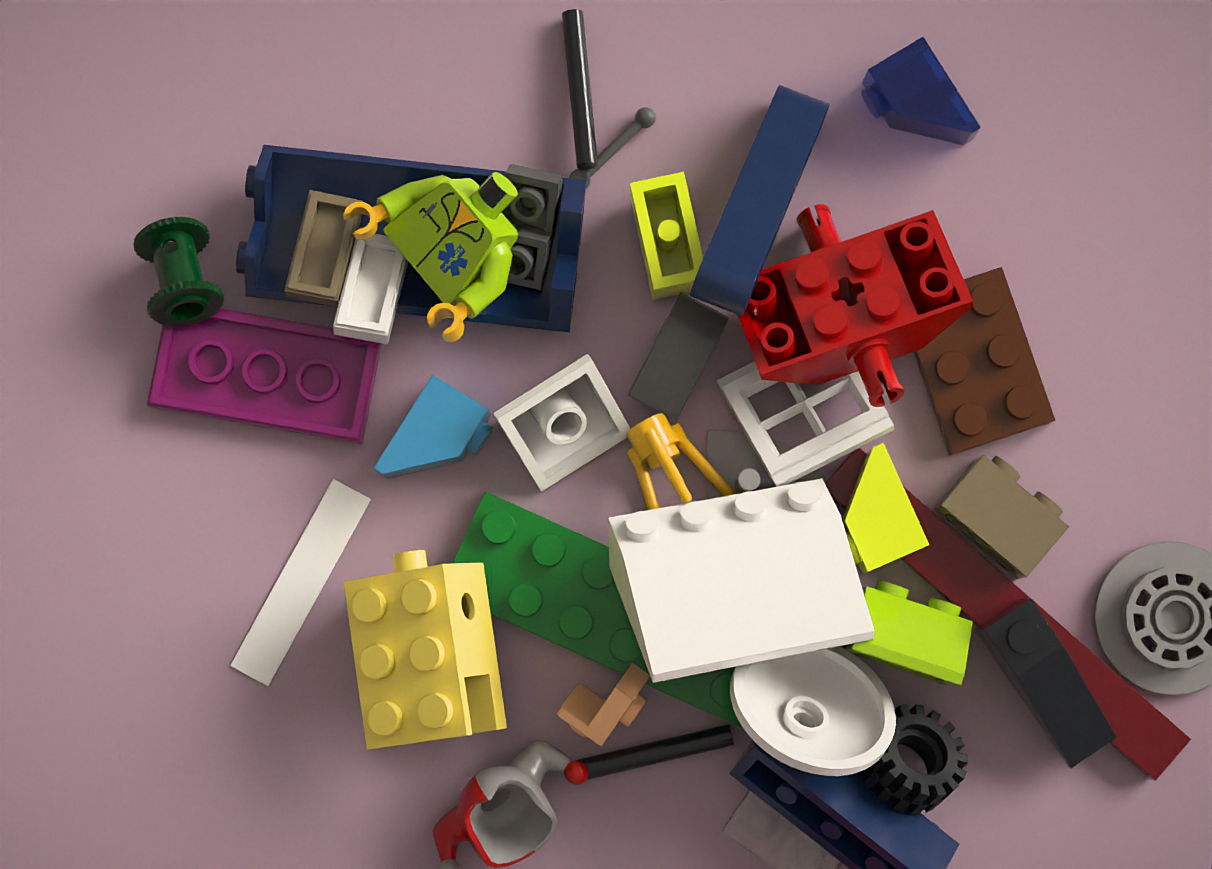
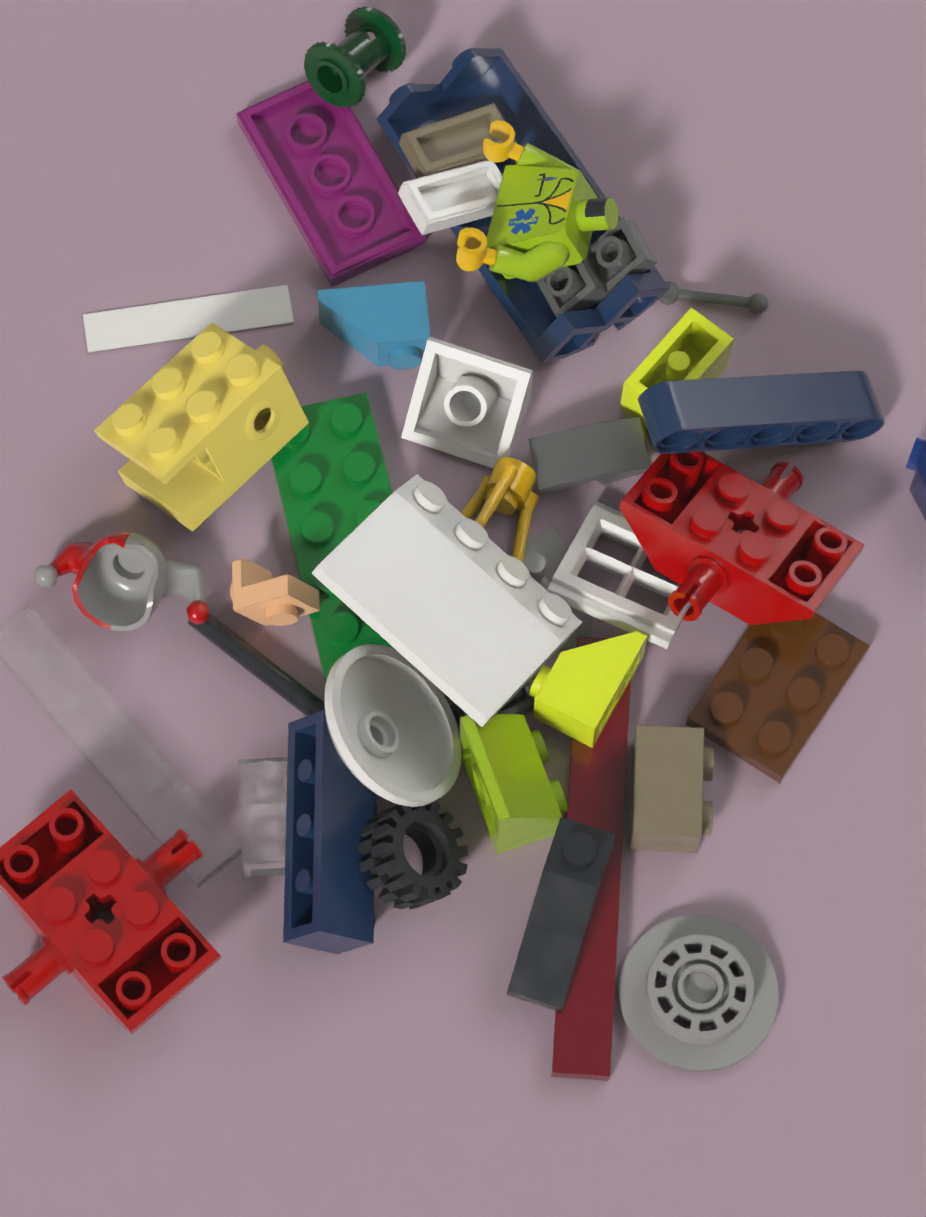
camera: 50 degrees right, 15 degrees down
black bar [562,9,598,170] -> none

